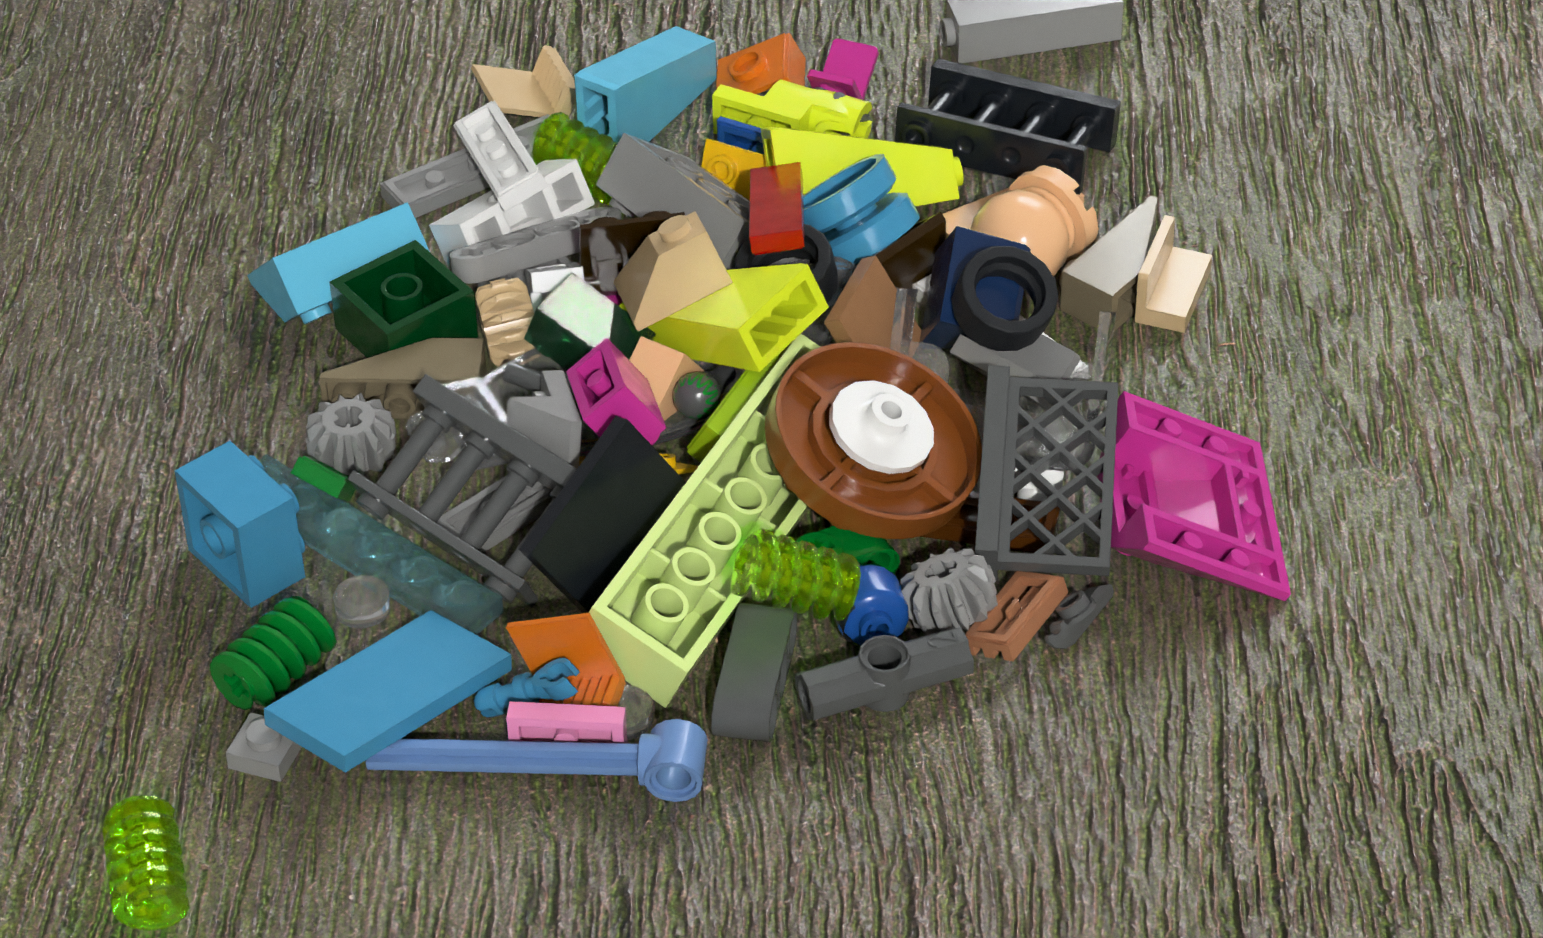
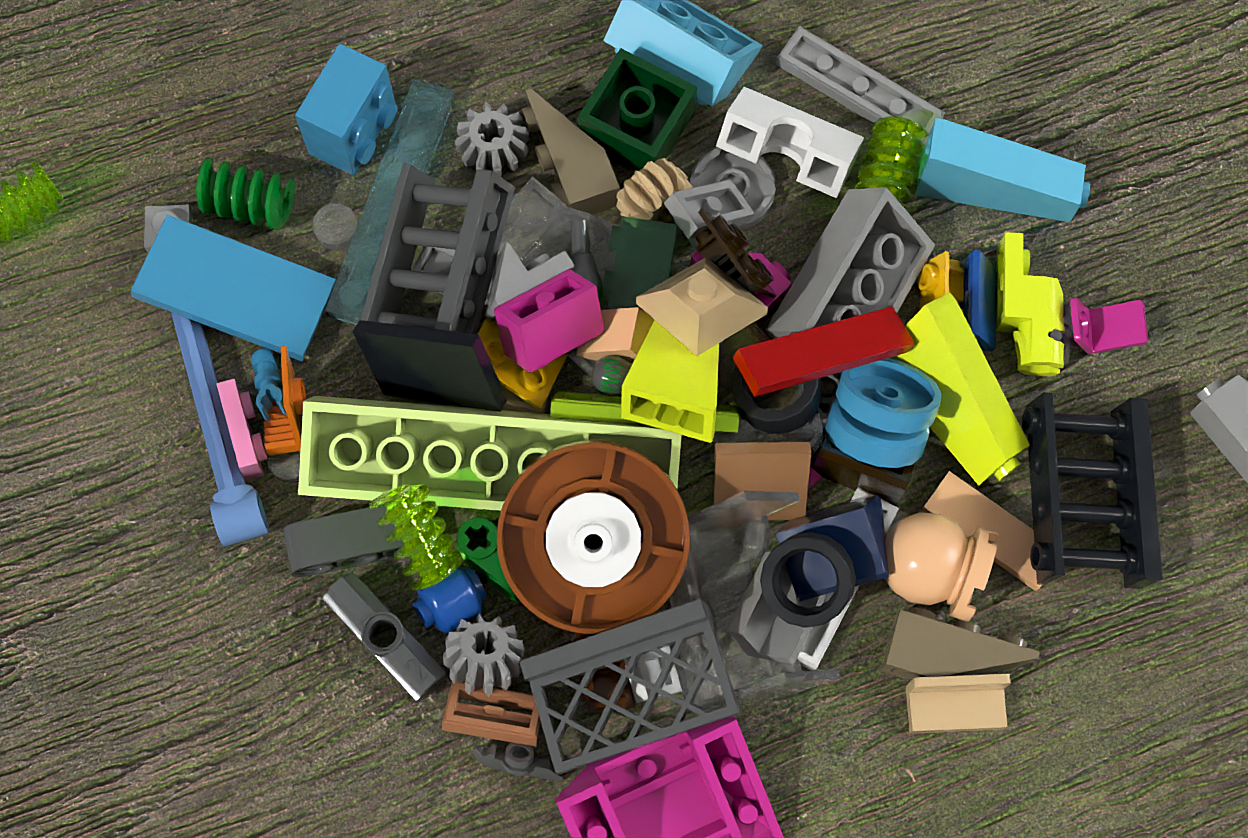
camera: 65 degrees right, 30 degrees up
green tile [290,455,356,501] -> none
light grey beam [449,207,622,284] -> none
white tile [453,100,548,212] -> none
tan piece [471,45,576,120] -> none
orange piece [716,33,806,94] -> none

